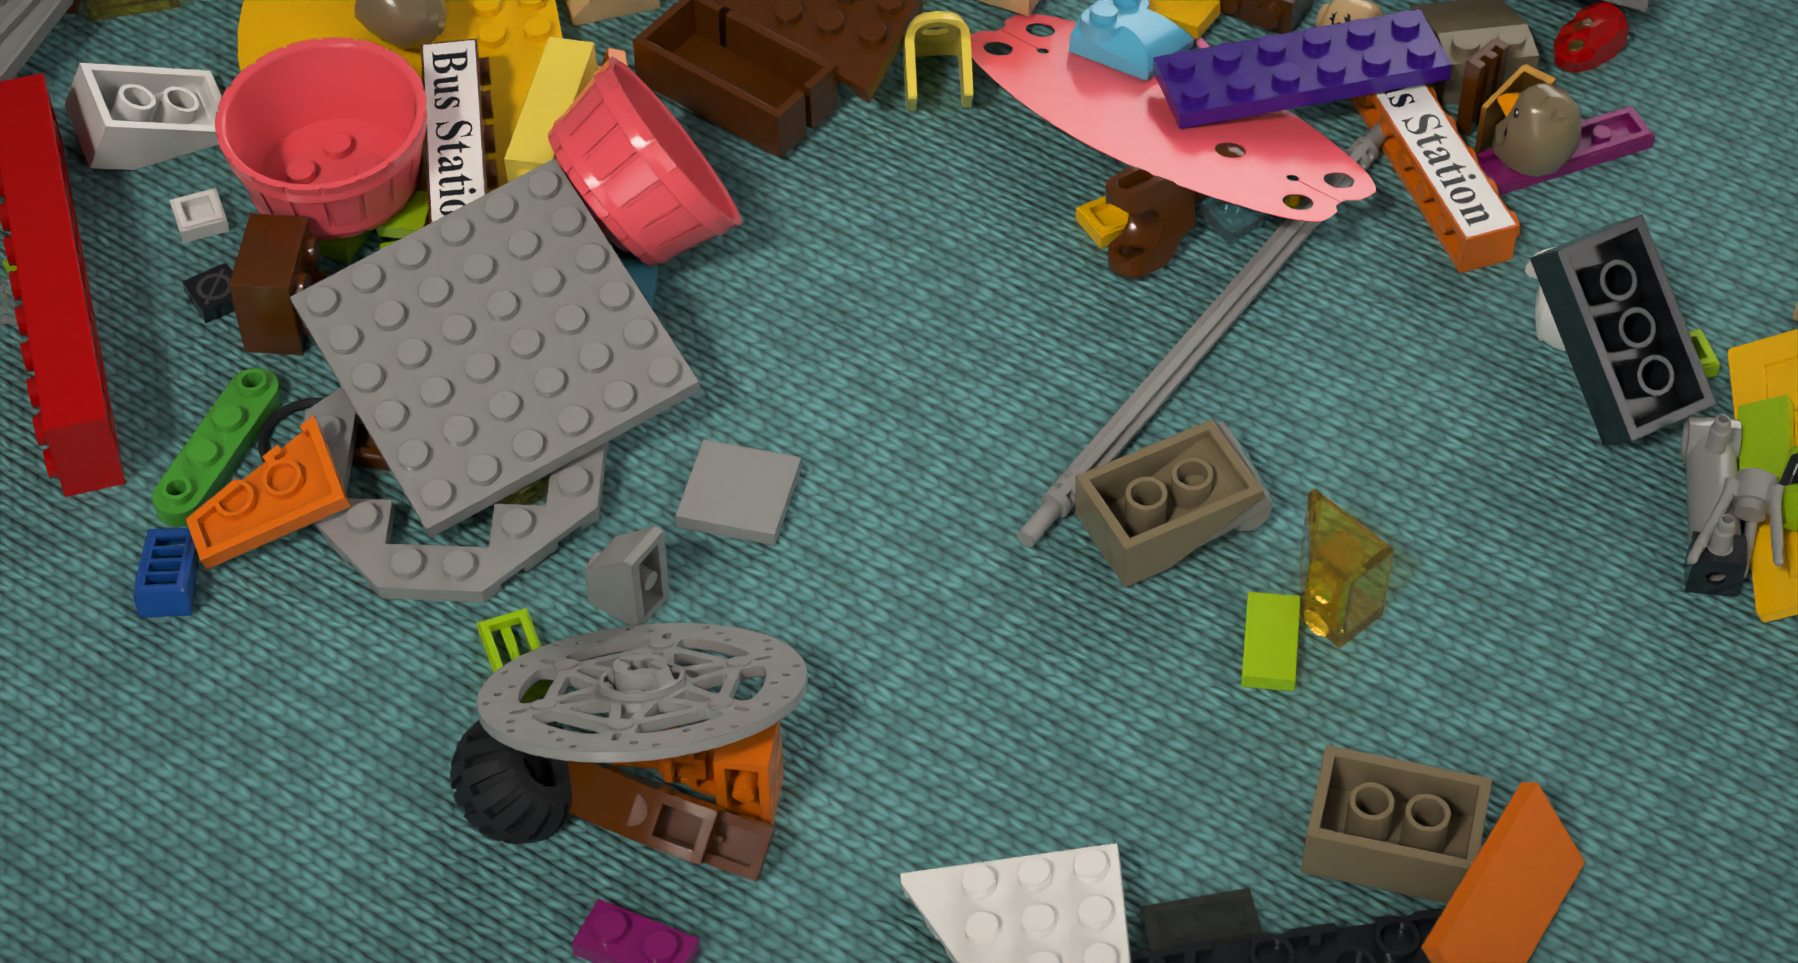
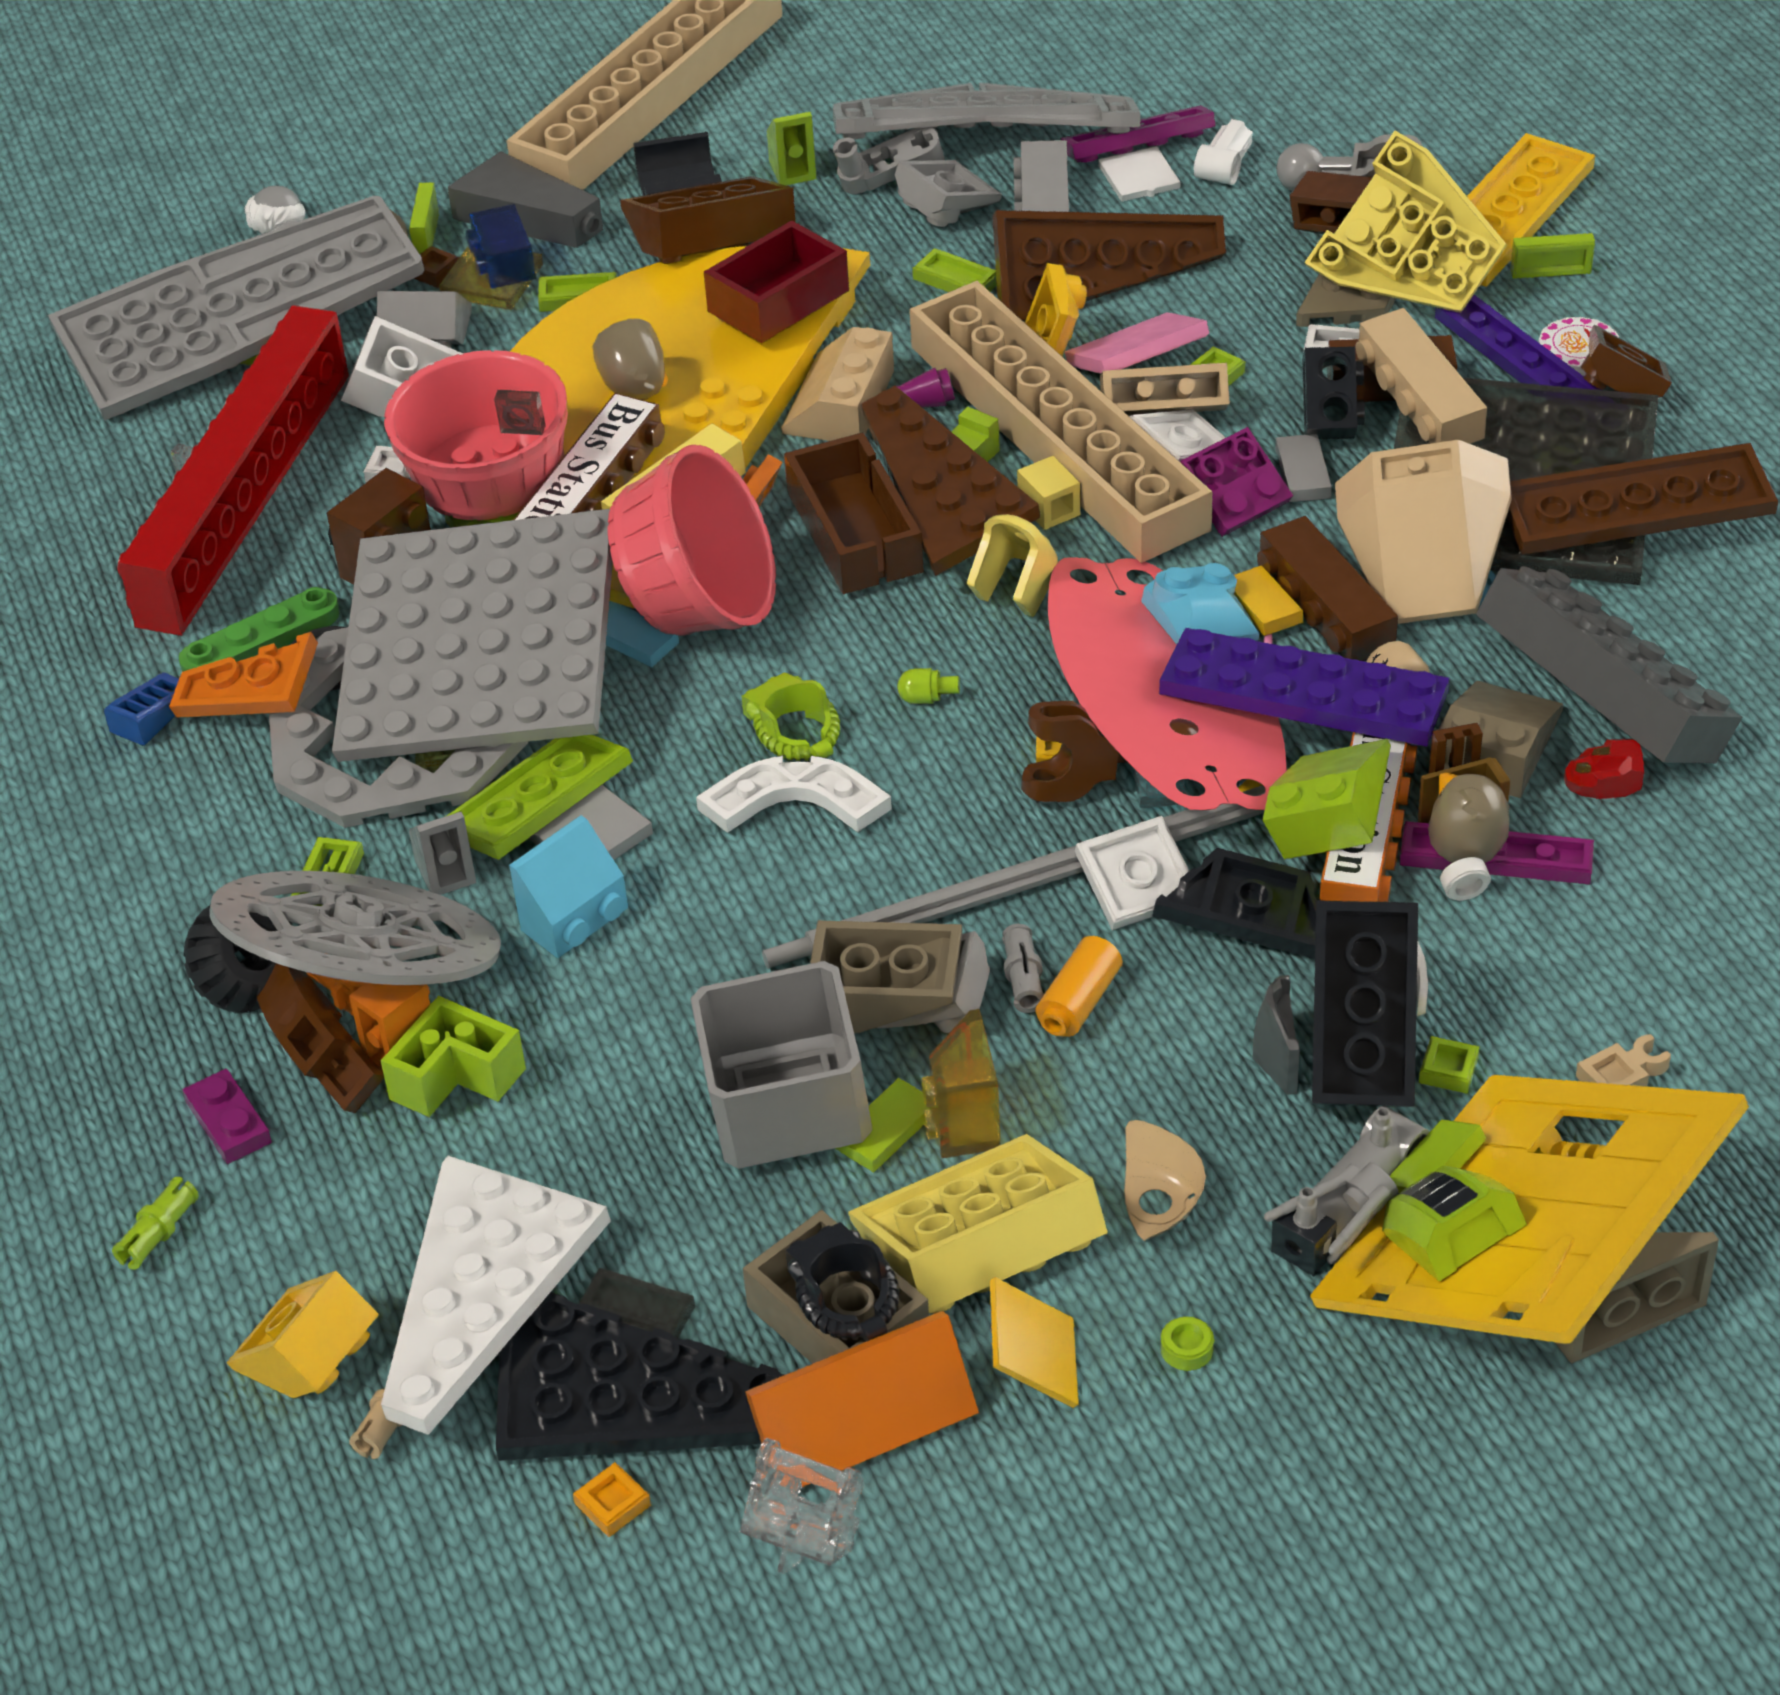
camera: 35 degrees right, 5 degrees down
none -> light grey slope [377,291,472,348]
none -> lime brick [381,995,526,1117]
none -> lime tile [445,735,633,860]
none -> clear smoke tile [494,390,546,435]
none -> medium azure slope [509,815,628,958]
none -> light grey plate [690,961,873,1169]
none -> white plate [696,756,892,833]
none -> lime piece [741,672,840,761]
none -> black piece [785,1222,900,1342]
none -> light yellow slope [848,1134,1108,1314]
none -> lime cylinder [897,668,960,704]
none -> yellow piece [990,1277,1079,1408]
none -> light grey pin [1002,924,1044,1013]
none -> light orange brick [1036,936,1123,1037]
none -> white tile [1074,816,1189,930]
none -> tan piece [1124,1120,1206,1241]
none -> black wing [1152,848,1317,959]
none -> lime tile [1160,1317,1214,1371]
none -> flat silver slope [1253,975,1300,1095]
none -> lime slope [1263,739,1391,860]
none -> white tile [1440,857,1491,901]

